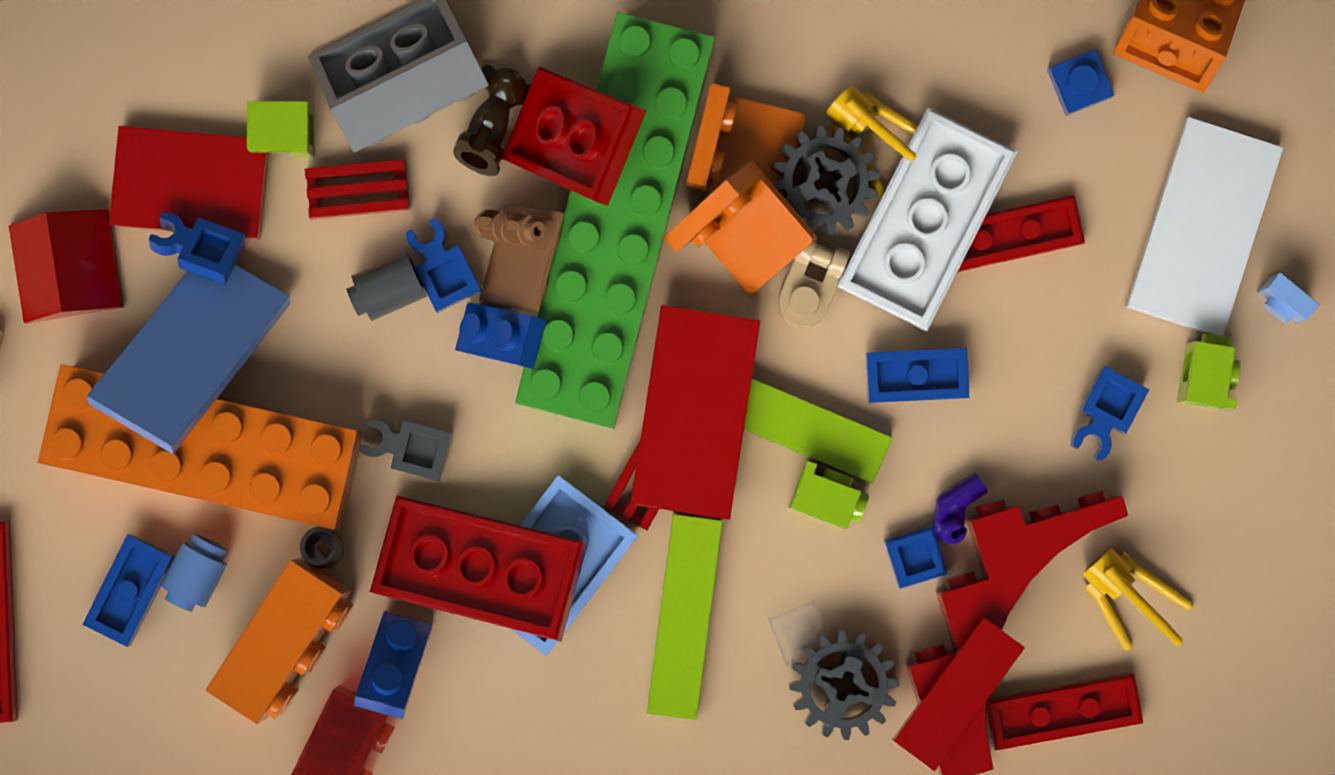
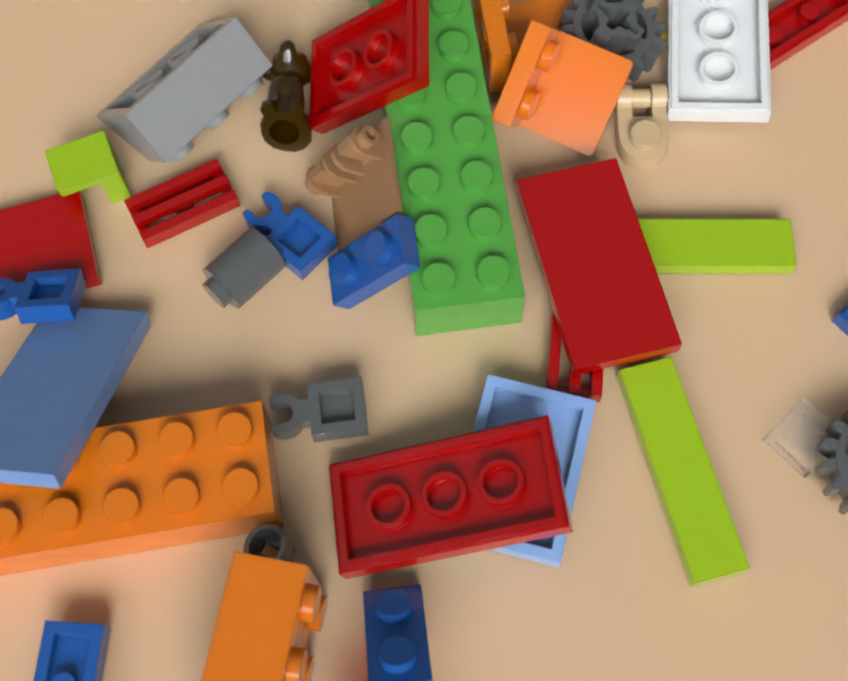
camera: 25 degrees left, 20 degrees down
medium blue brick [161,533,229,612] -> none
lime brick [788,461,869,529] -> none
blue plate [865,348,970,403] -> none

